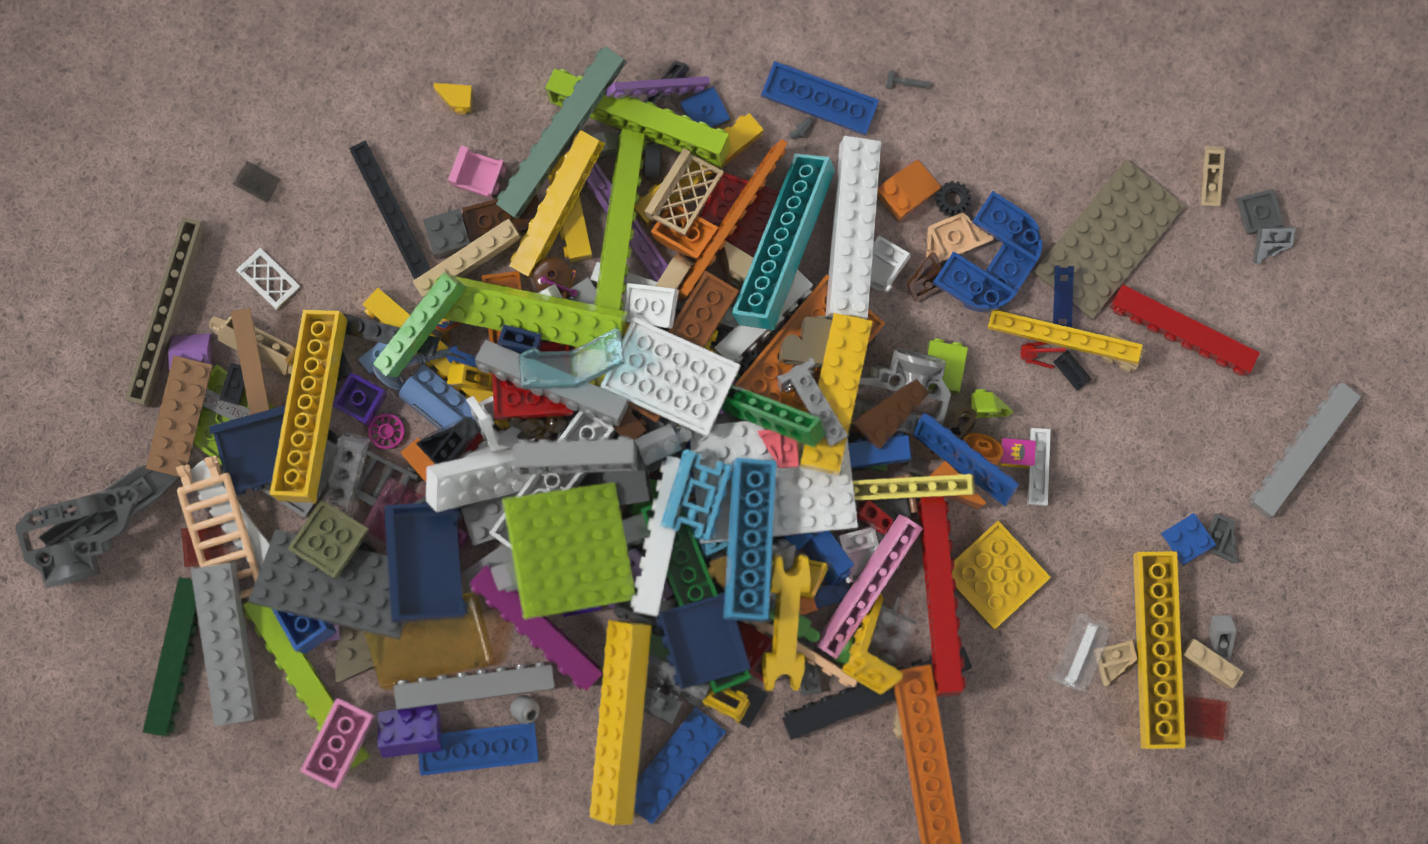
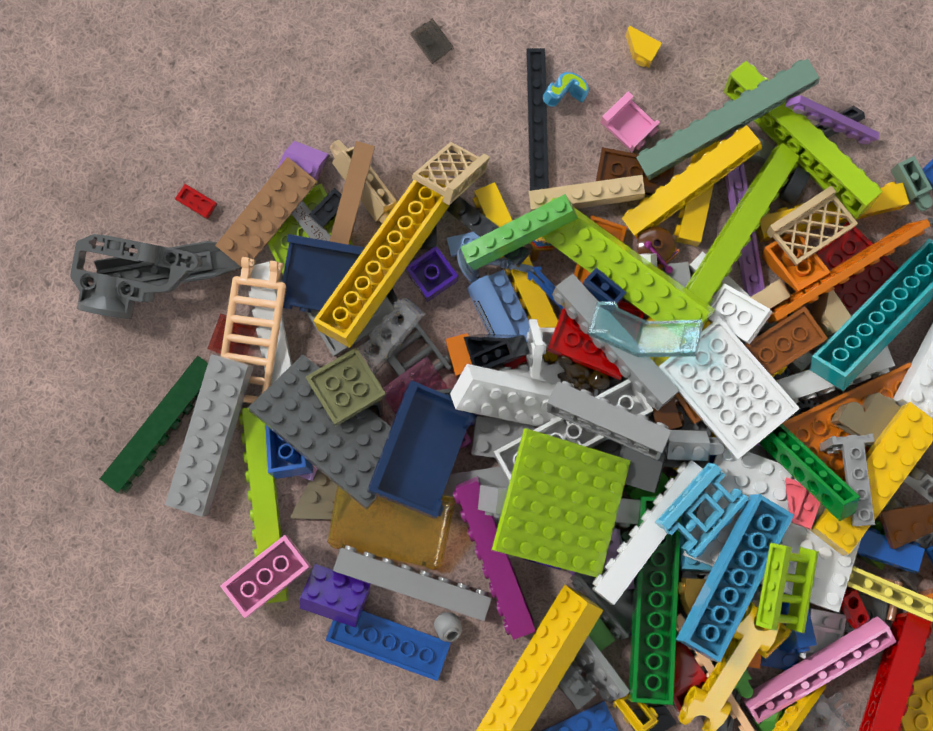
camera: 30 degrees right, 0 degrees up
dark tan brick [125,217,206,408] -> none
white window [236,248,300,310] -> none
dark pink wheel [368,413,405,449] -> none
dark grey brick [423,209,470,260] -> none
yellow slope [447,364,493,392] -> none
dark blue panel [656,593,750,690] -> none
blue plate [680,86,730,128] -> none
none -> red plate [175,184,218,220]
none -> tan fence [412,142,490,205]
none -> dark azure animal [543,72,589,107]
none -> lime fence [756,542,819,633]
none -> sand green brick [890,156,933,211]

